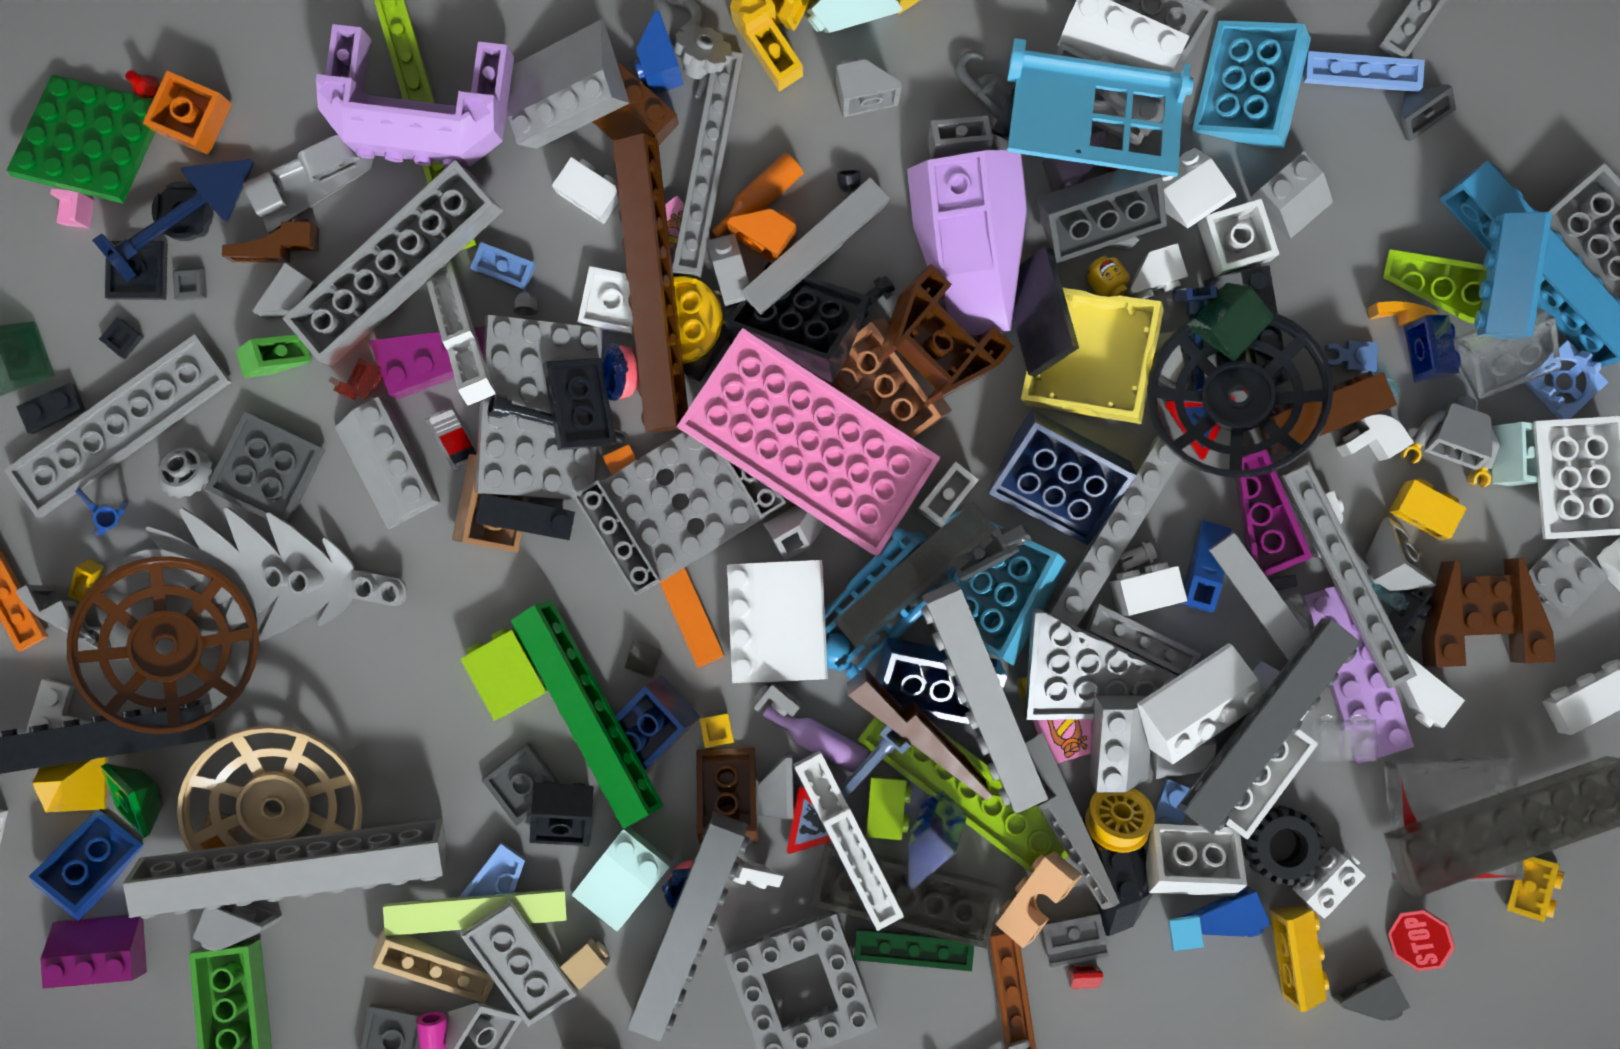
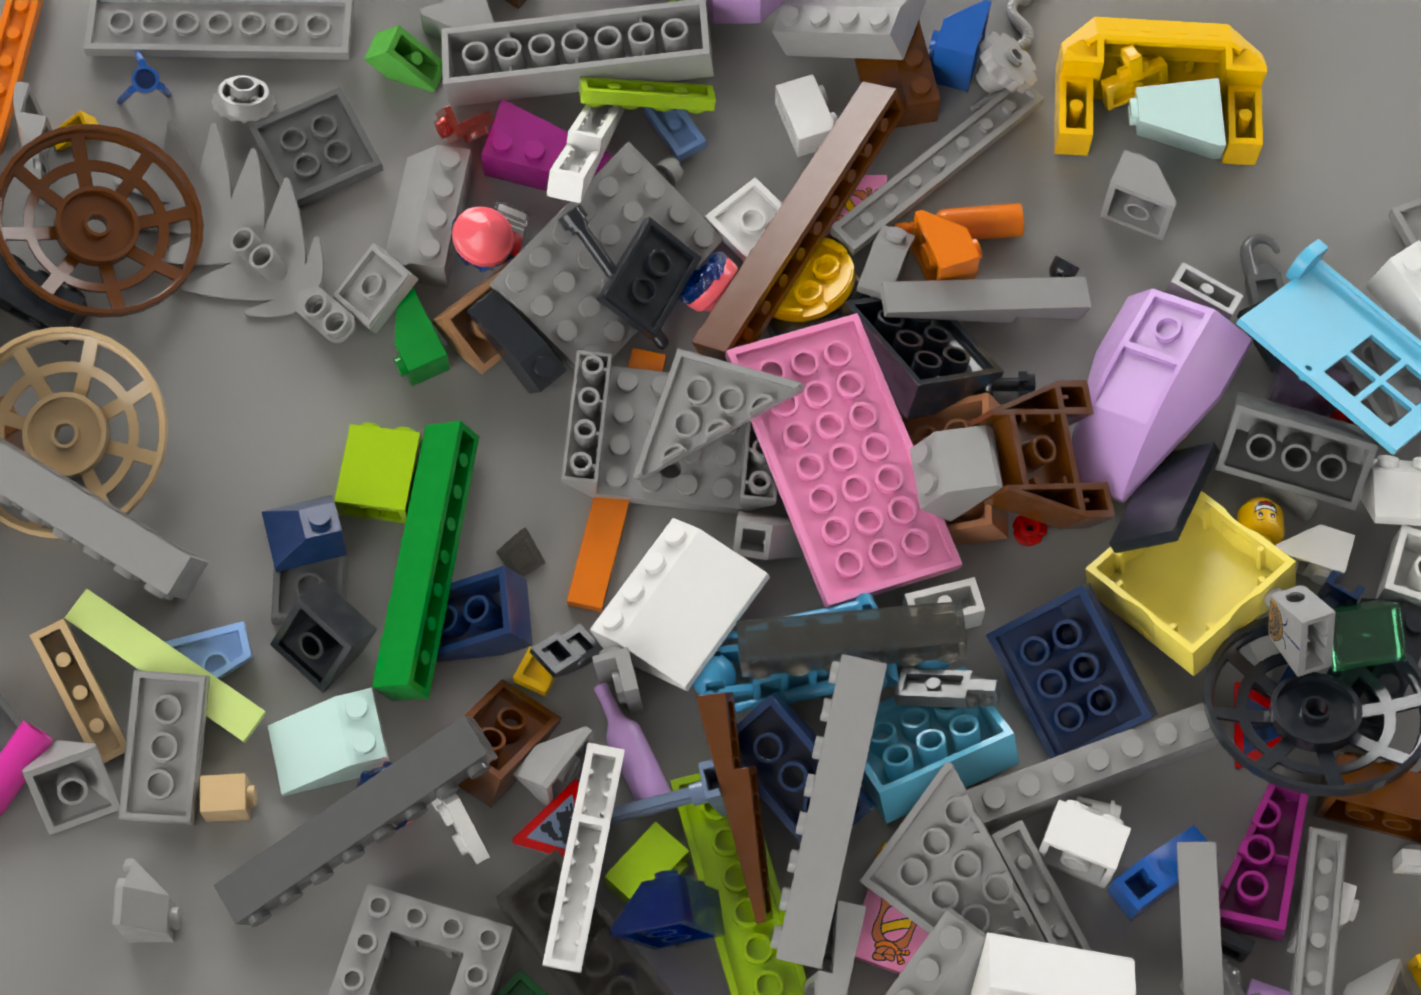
camera: 35 degrees right, 20 degrees down
none -> dark blue slope [261,495,347,572]
none -> light grey tile [332,242,418,334]
none -> green slope [393,287,450,386]
none -> coral hair [451,206,514,272]
none -> black slope [530,624,603,678]
none -> lime plate [578,76,716,114]
none -> light grey tile [633,348,806,481]
none -> light grey slope [909,425,1003,521]
none -> red plate [1012,515,1047,547]
none -> light grey torso [1264,585,1336,677]

